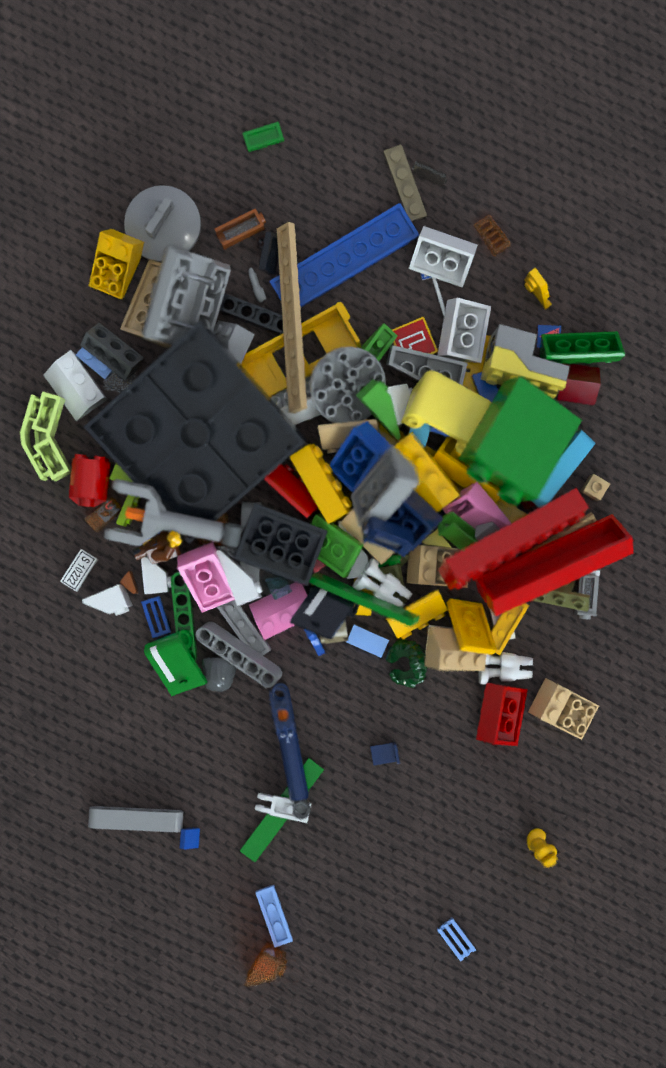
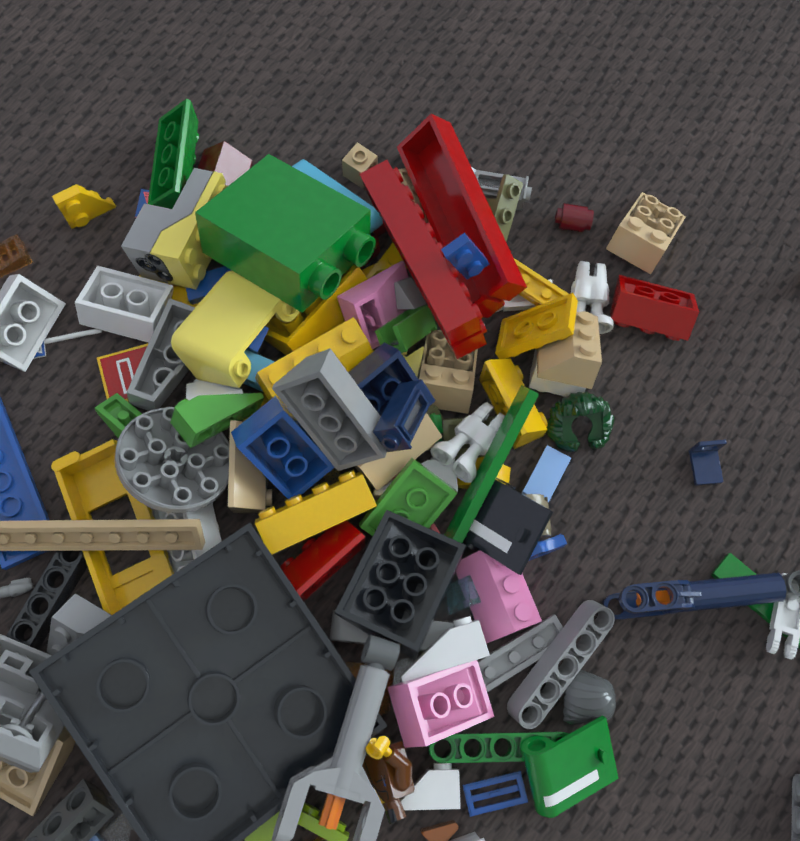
camera: 90 degrees left, 15 degrees down
none -> blue plate [441,233,490,280]
none -> dark red brick [555,203,594,232]

